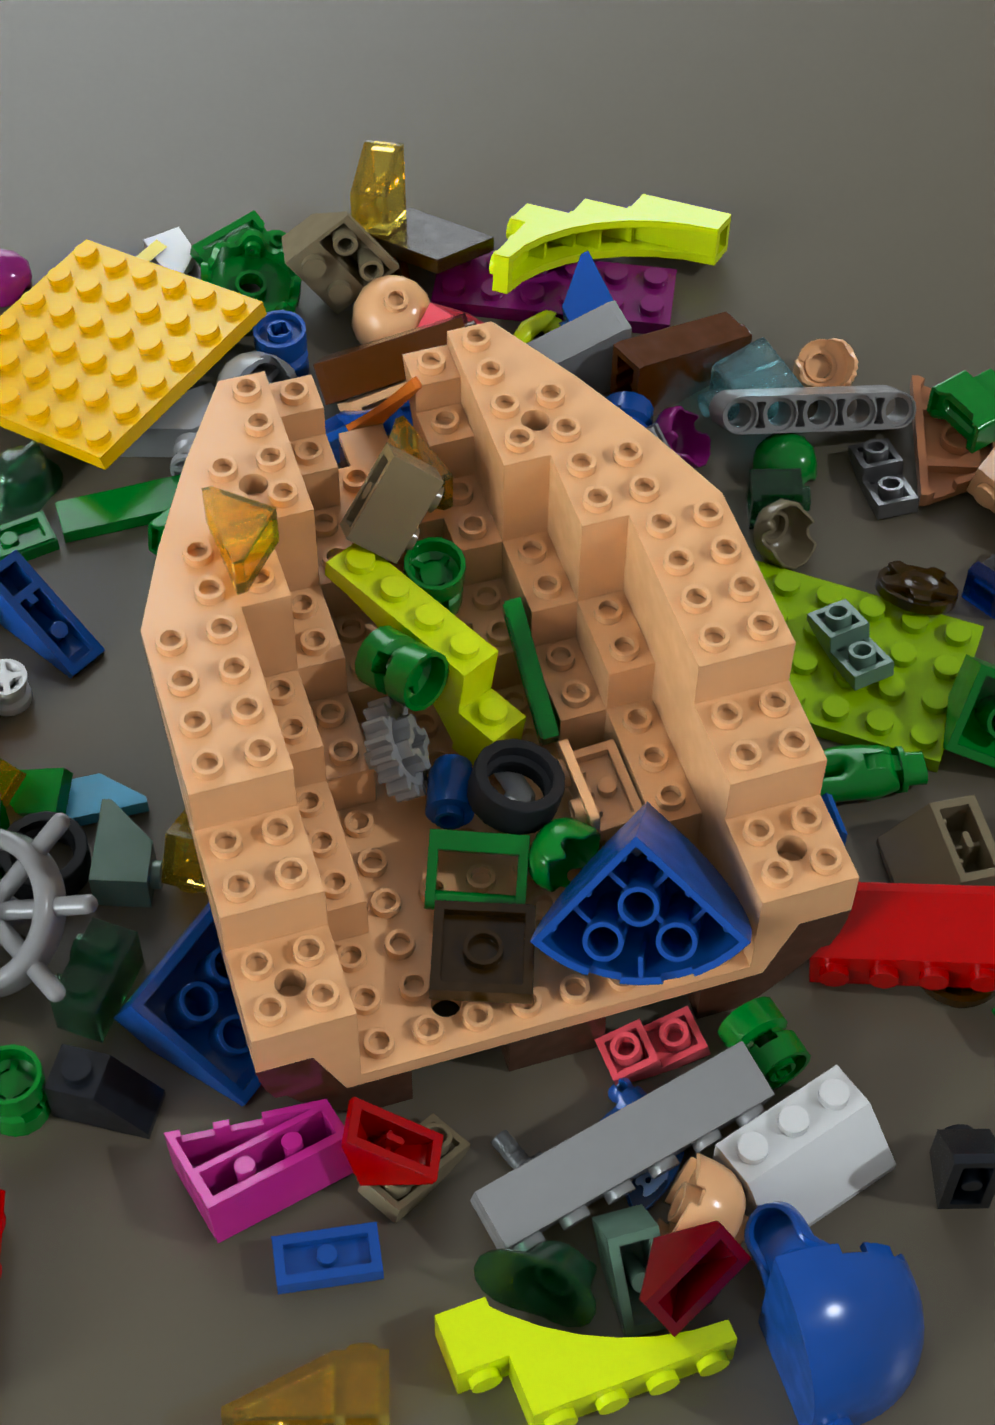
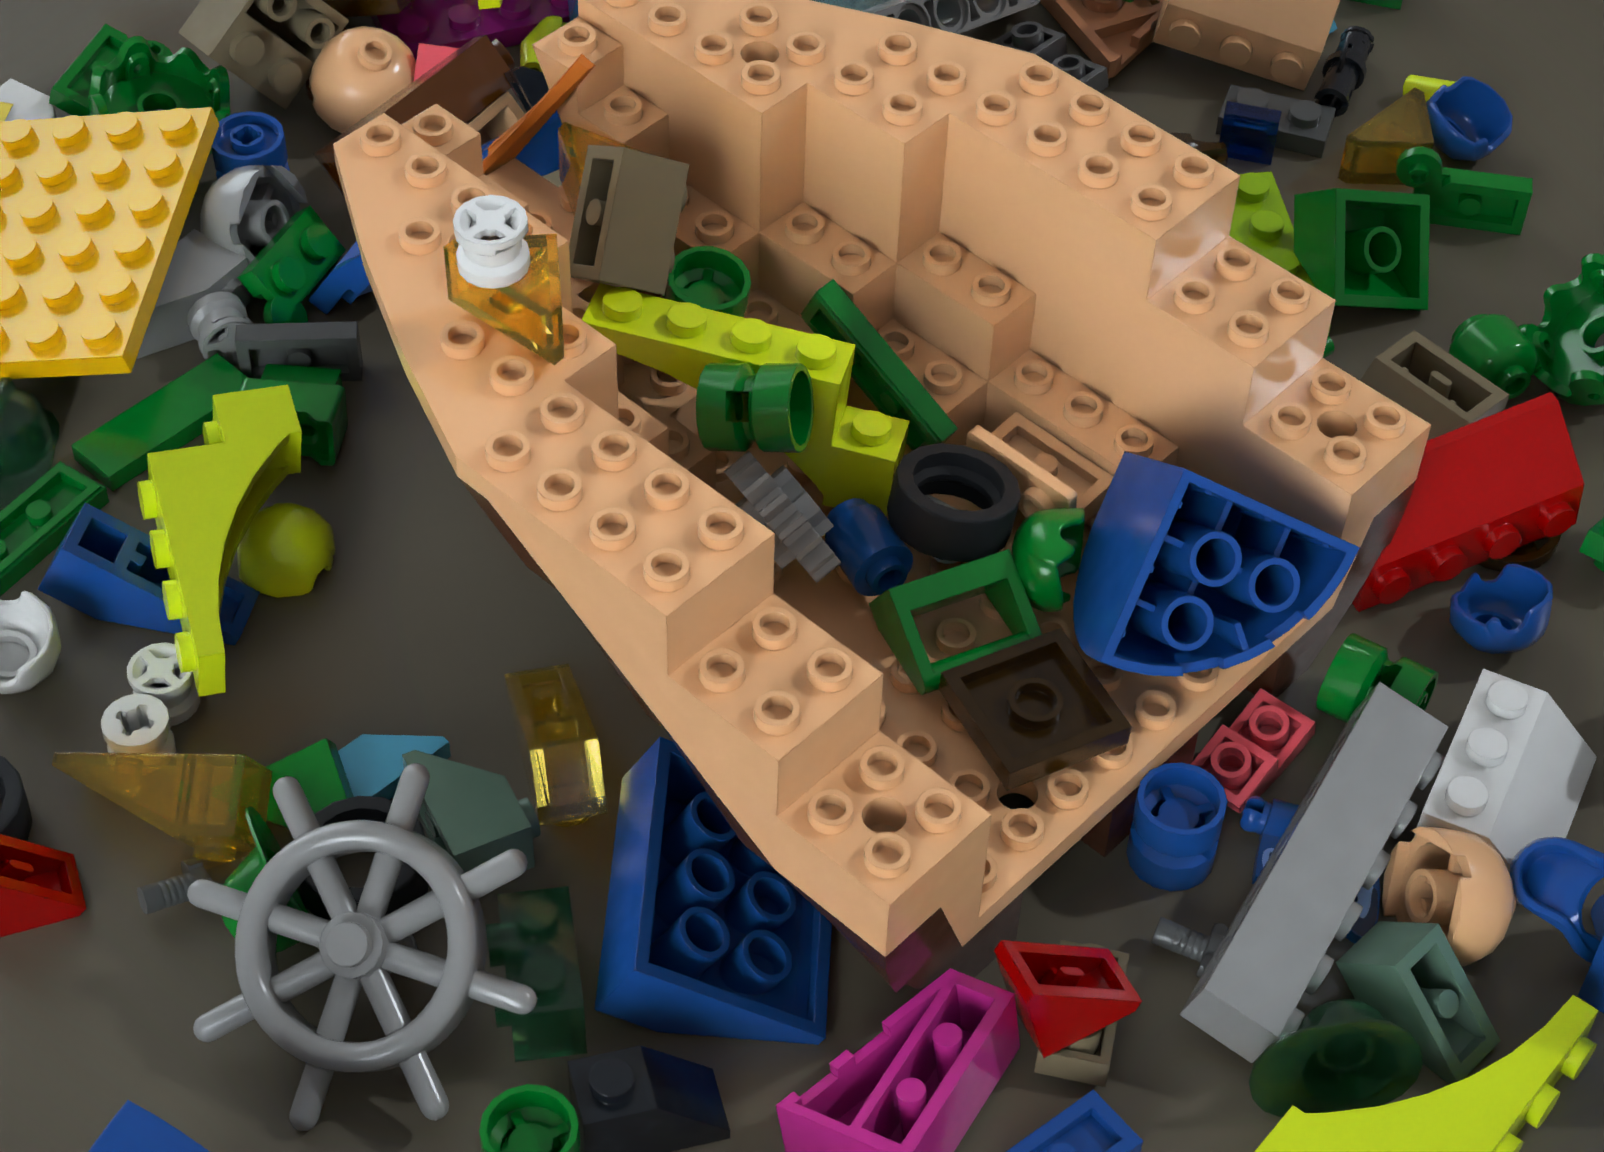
camera: 30 degrees left, 5 degrees down
dark red slope [639,1220,752,1337] -> none
none -> neon yellow arch [137,385,302,697]
none -> neon yellow hair [237,503,335,598]
none -> white wheel [453,195,531,289]
none -> blue wheel [1126,762,1228,891]
none -> blue hair [1450,564,1553,654]

